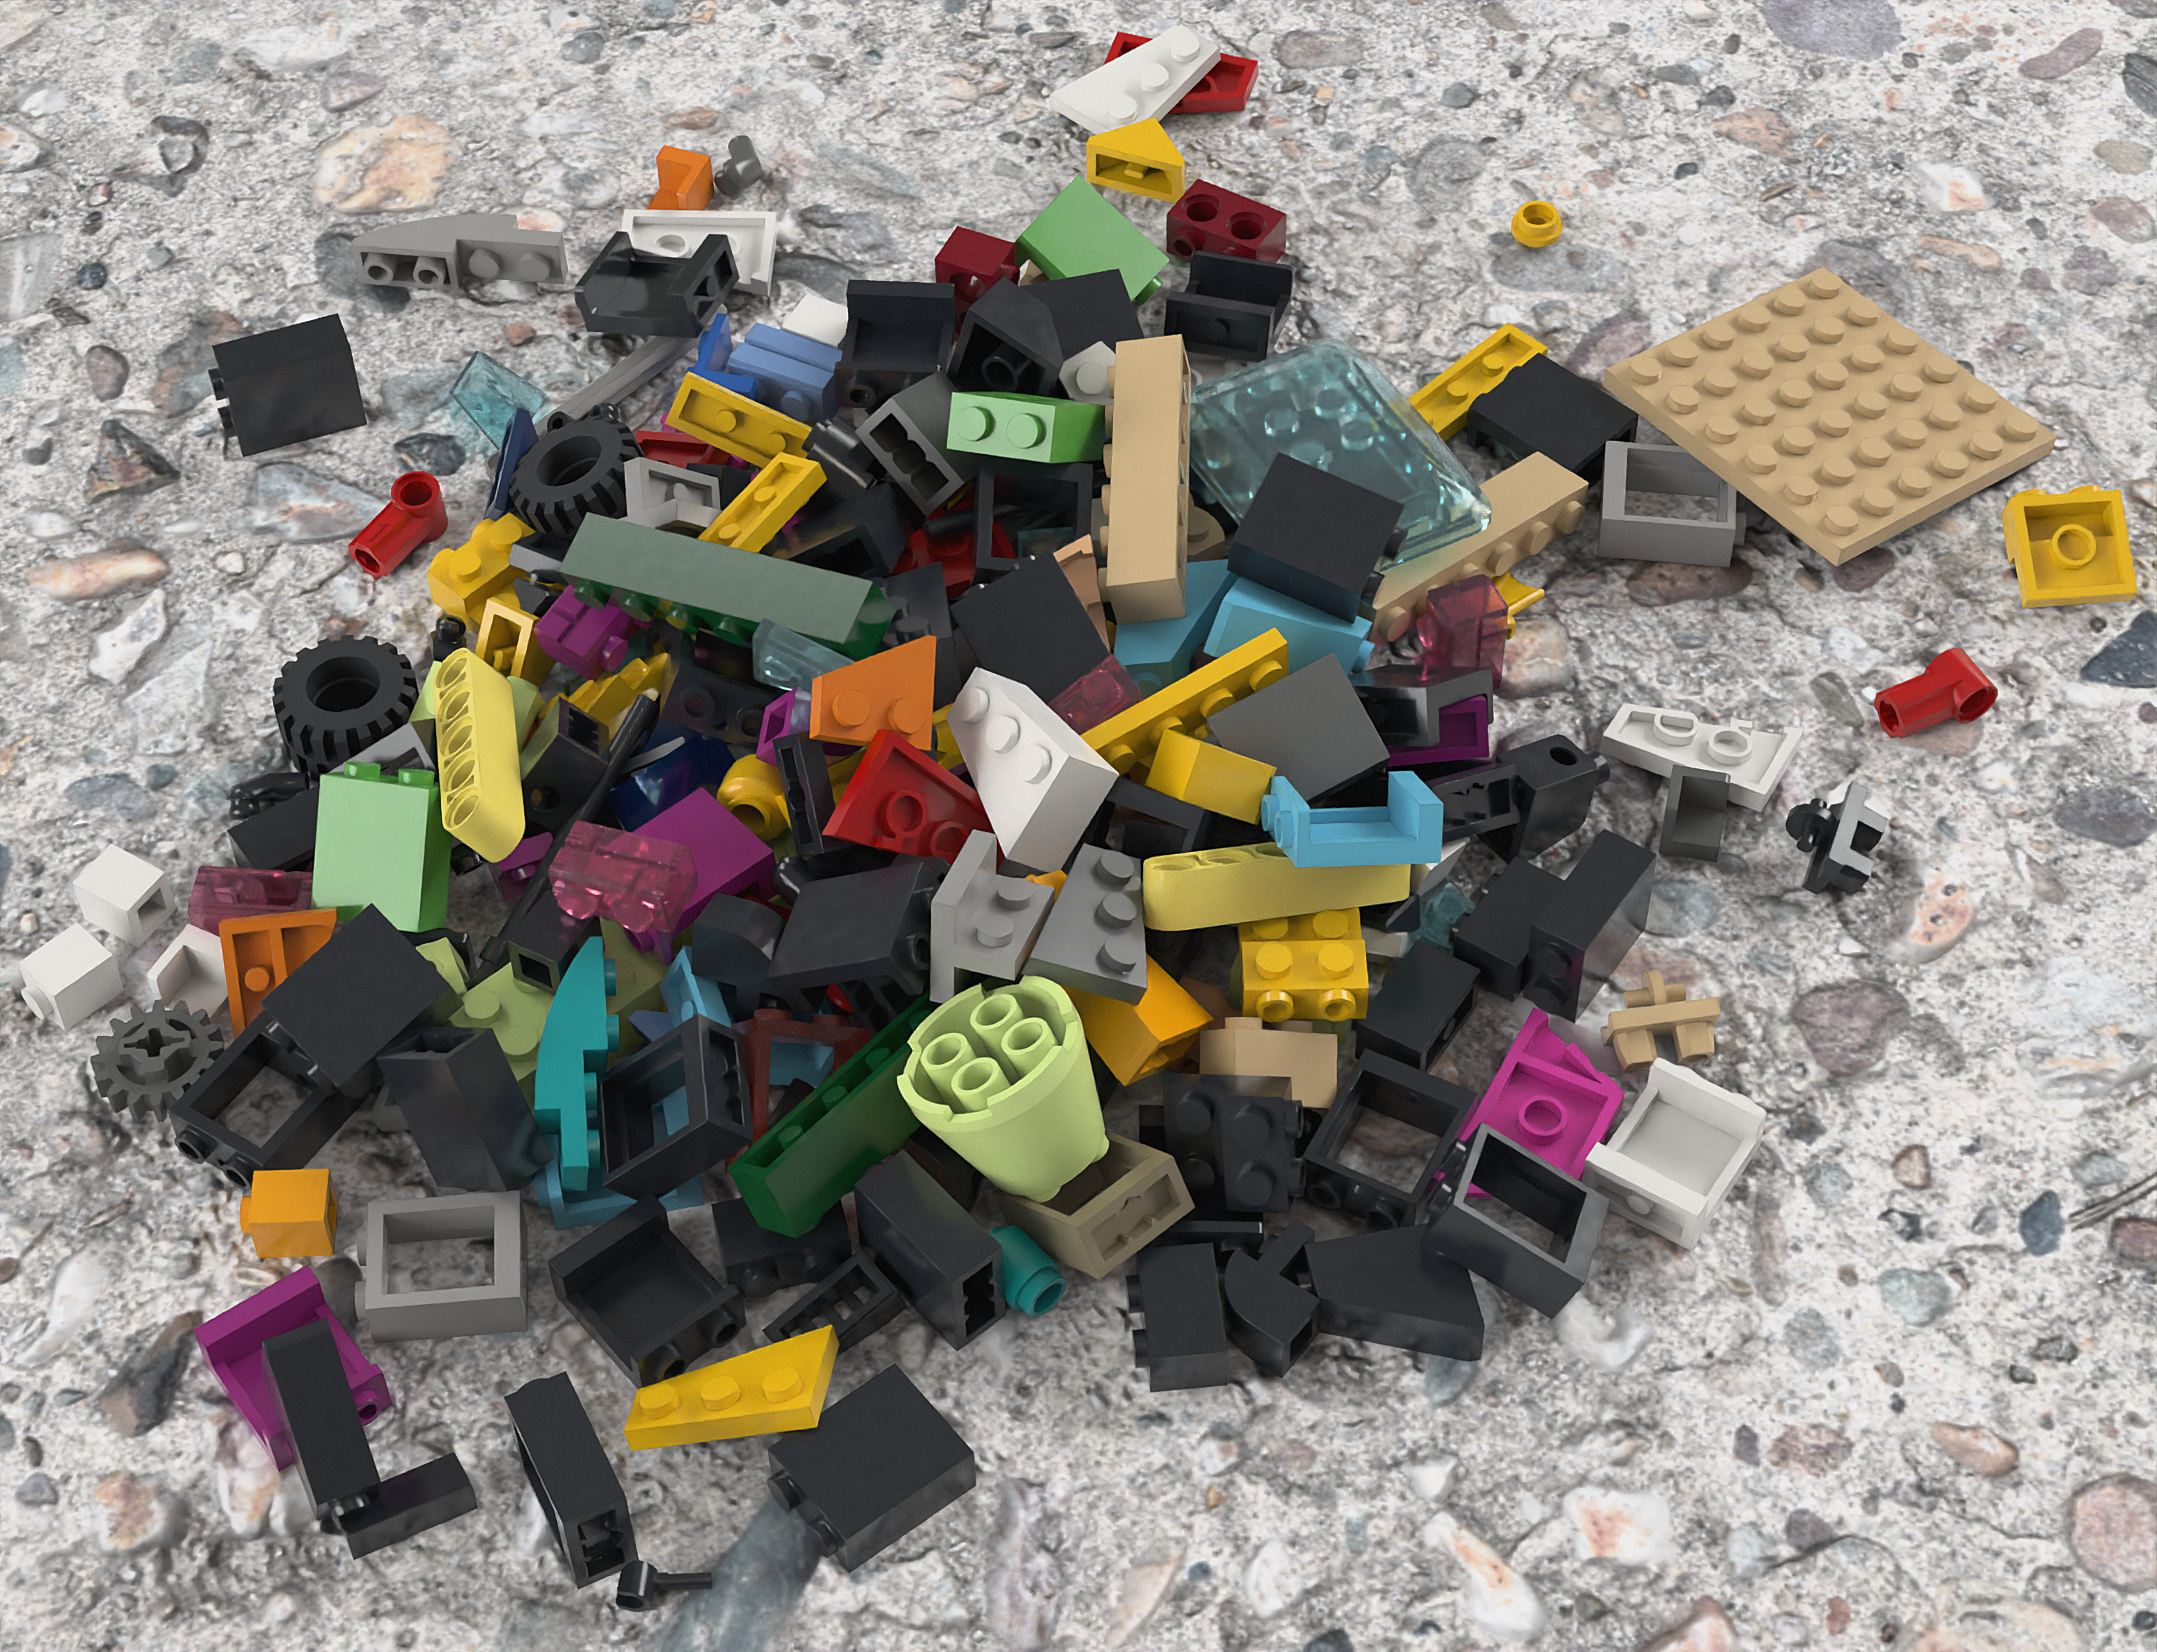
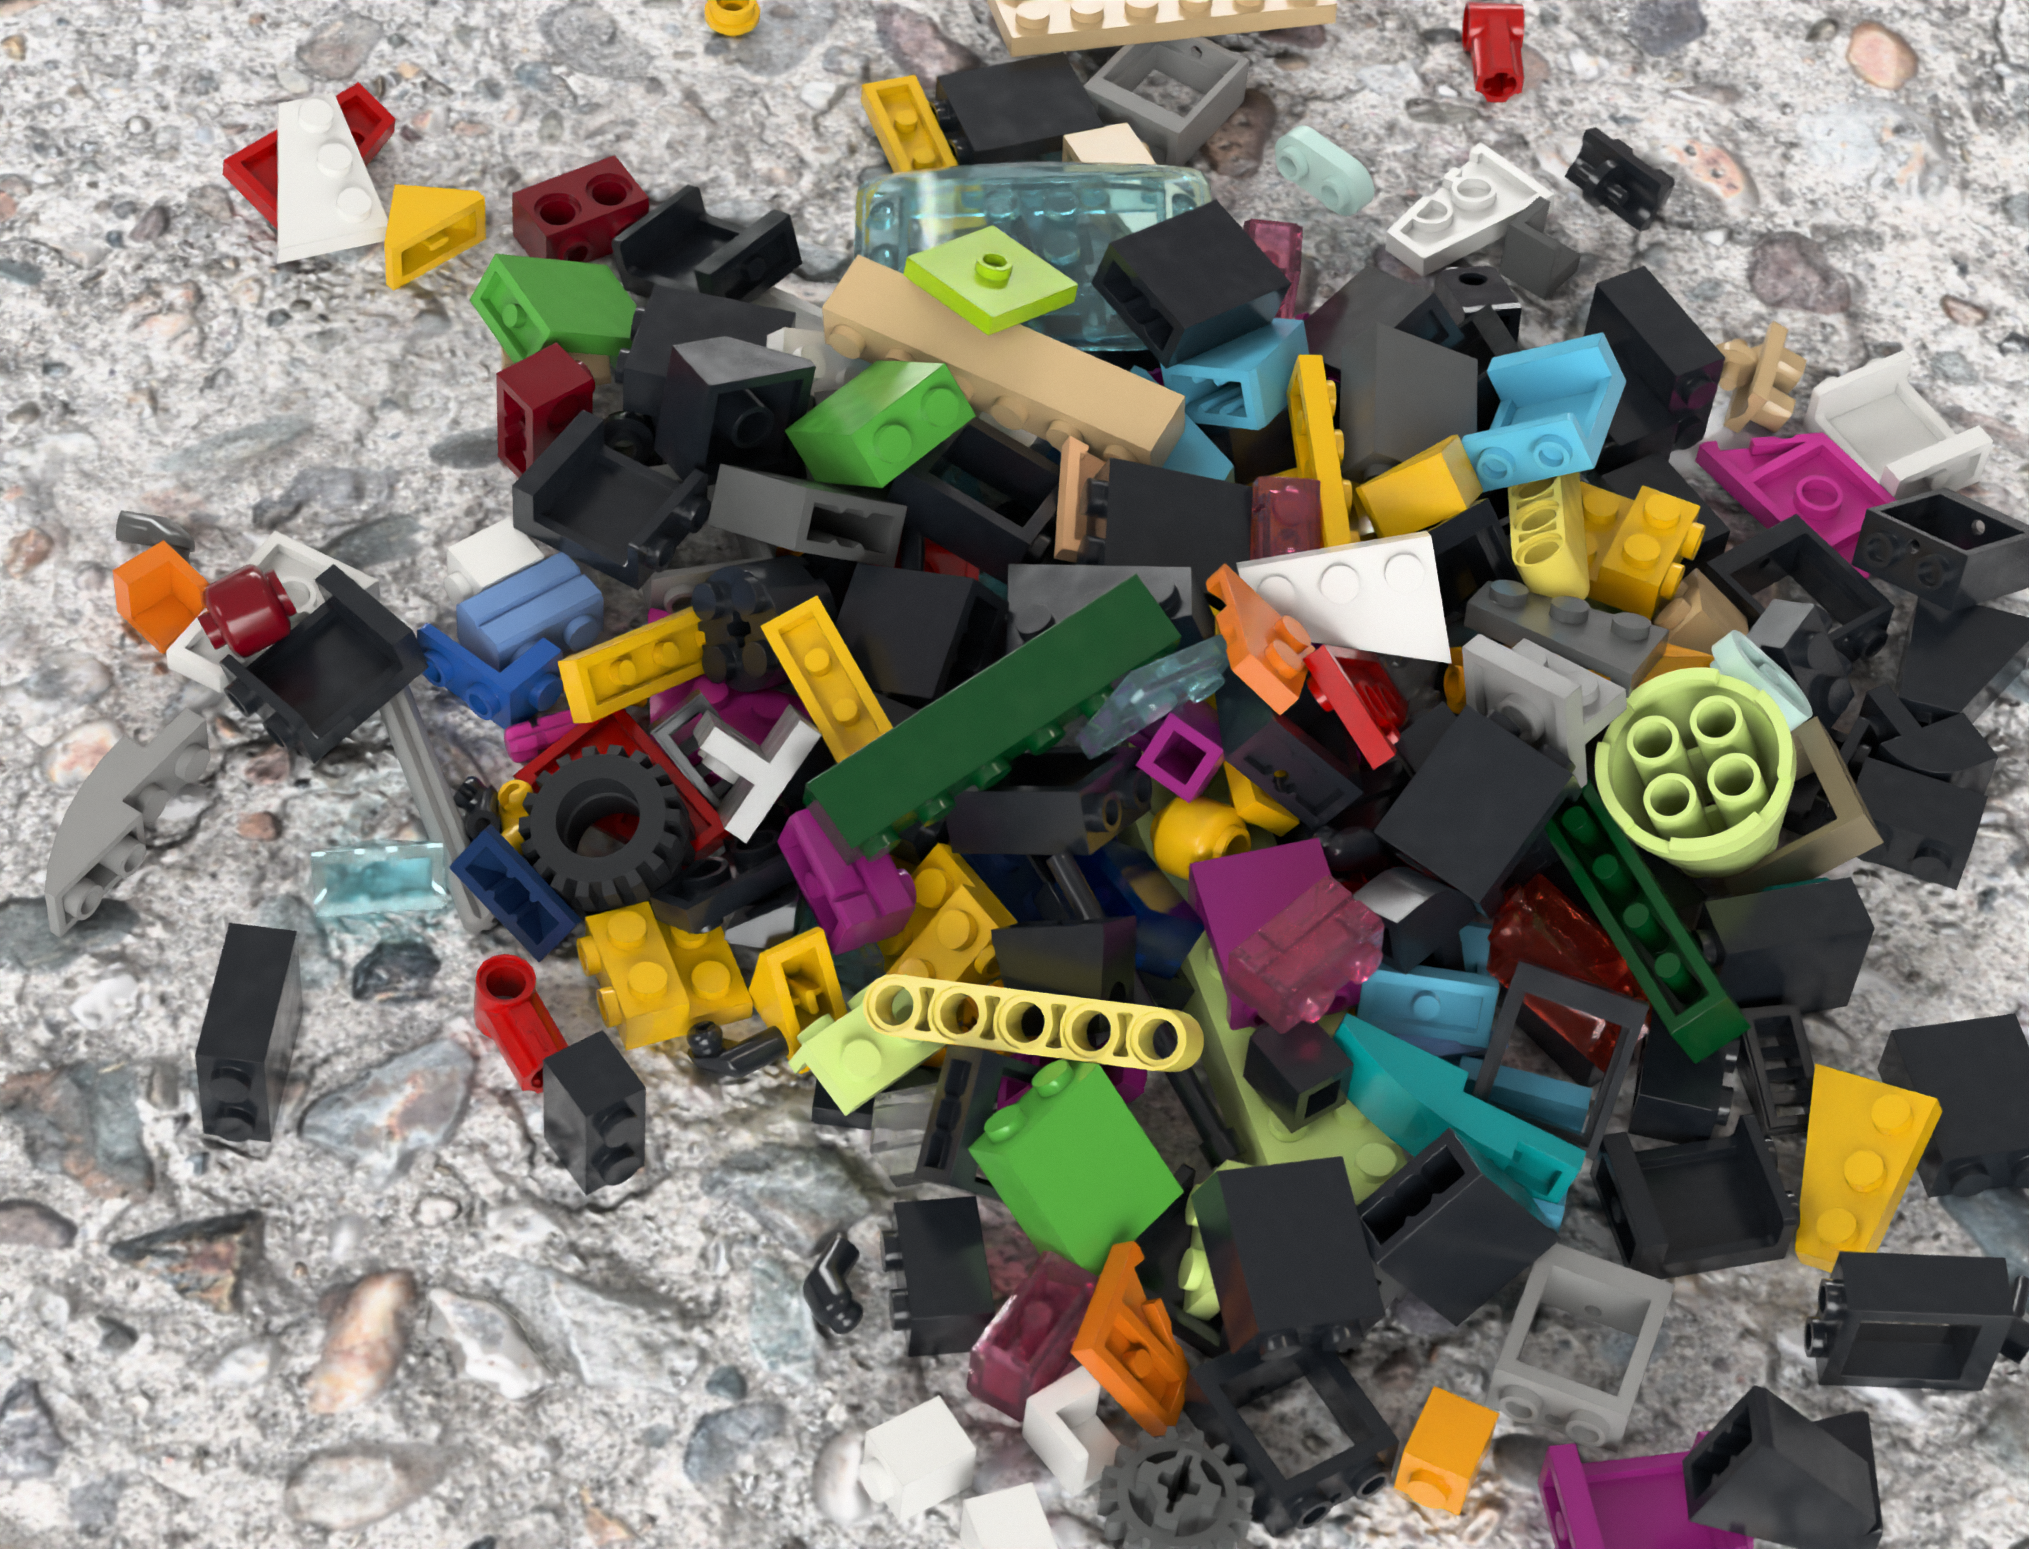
camera: 70 degrees left, 0 degrees up
black tyre [272,635,419,783] -> none
none -> dark red head [197,564,297,659]
none -> black brick [543,1030,646,1195]
none -> lime plate [903,225,1078,336]
none -> light aqua plate [1275,125,1374,216]
none -> light aqua plate [1710,630,1813,732]

